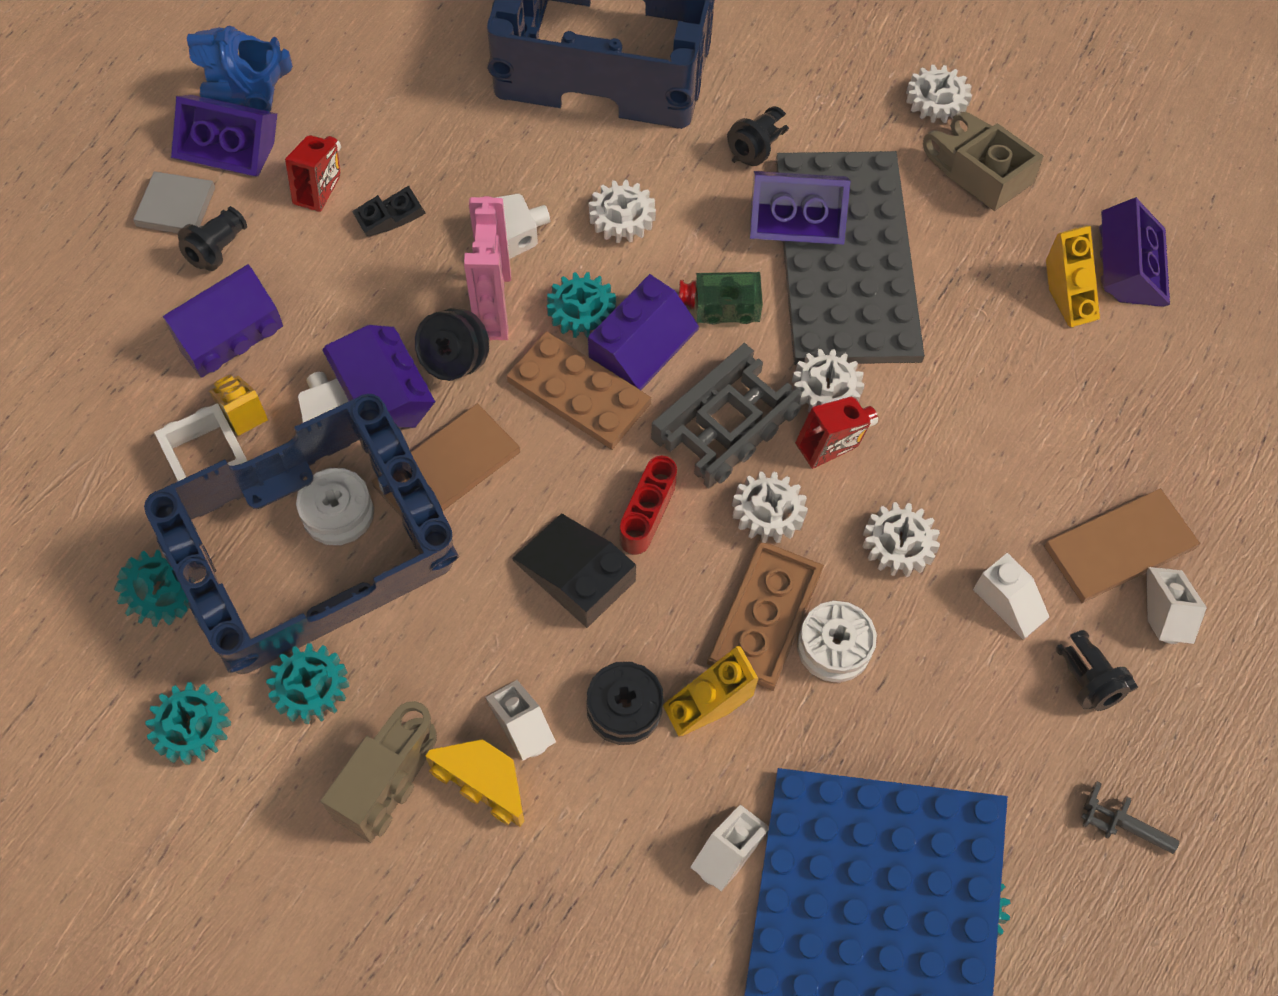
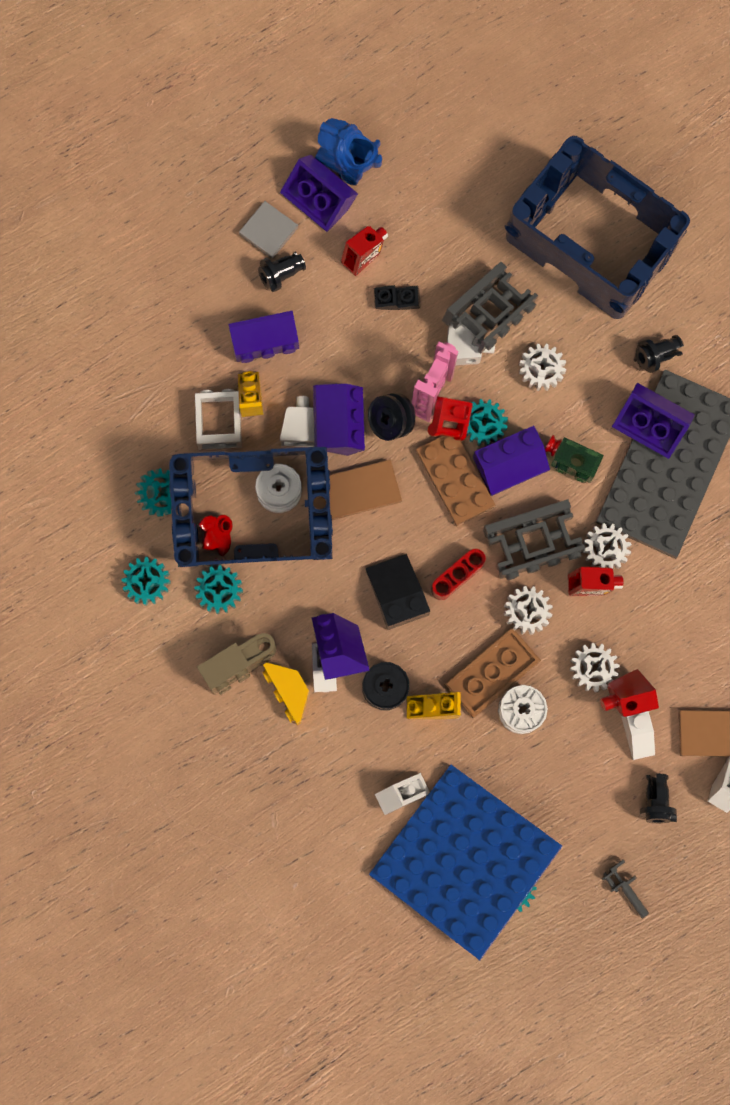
camera: 25 degrees right, 15 degrees up
none -> red plate [198,515,233,556]
none -> dark purple slope [311,613,370,680]
none -> red plate [428,396,473,441]
none -> dark grey fence [442,262,538,354]
none -> red torso [600,669,659,717]

